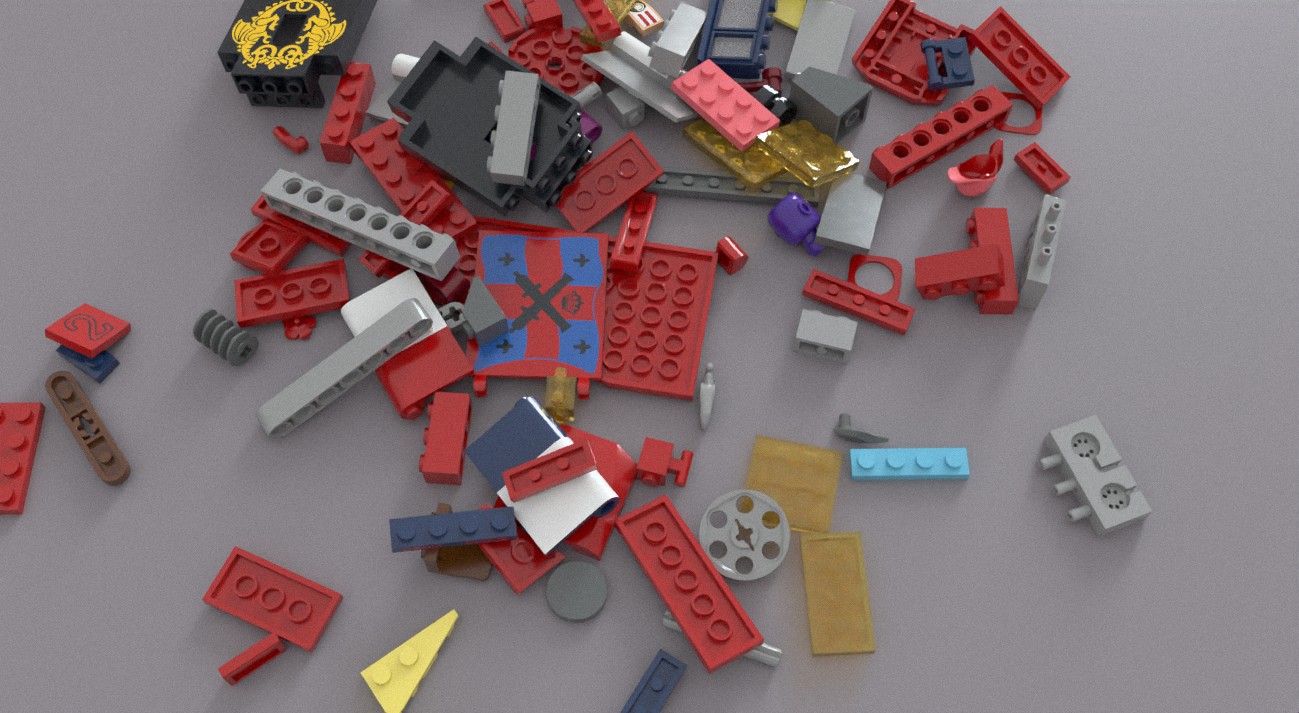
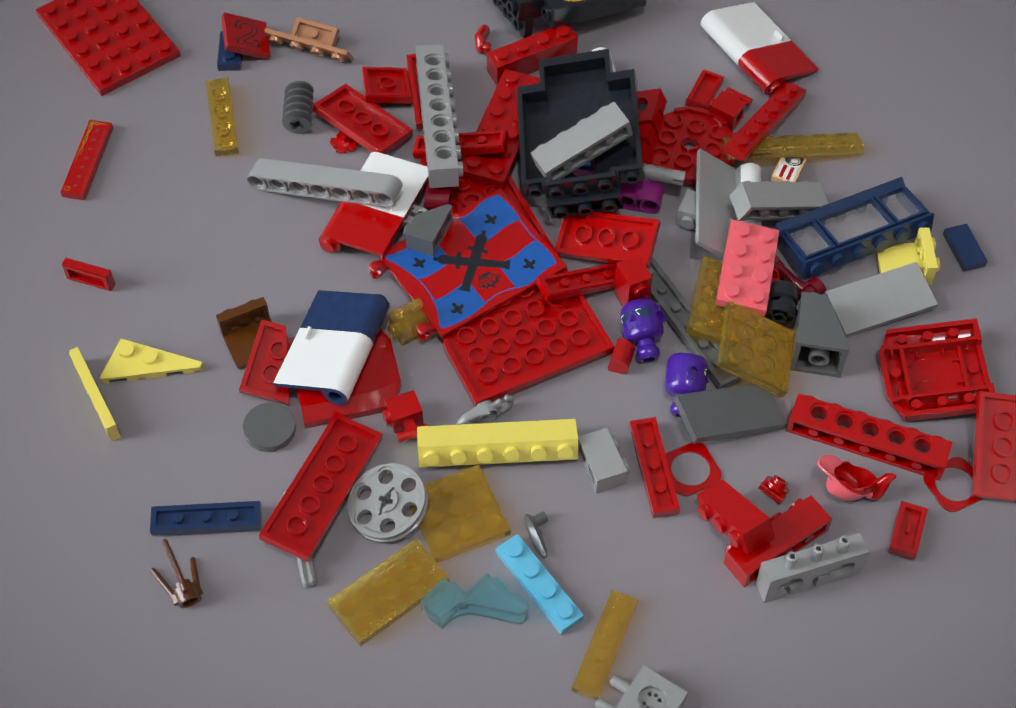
camera: 55 degrees right, 5 degrees down
reddish brown piece [45,371,131,486] -> none
red plate [202,546,343,653] -> none
dark blue plate [389,506,517,553] -> none
red brick [419,392,473,485] -> none
red plate [502,439,598,503] -> none
dark blue plate [920,37,975,90] -> none
none -> red tile [60,120,113,200]
none -> clear yellow plate [206,77,239,156]
none -> nougat bracket [264,17,353,62]
none -> light yellow brick [417,419,578,467]
none -> clear light blue arch [421,572,529,629]
none -> clear yellow plate [572,590,638,701]
none -> red brick [614,255,653,307]
none -> dark purple piece [620,299,666,363]
none -> red plate [758,475,789,505]

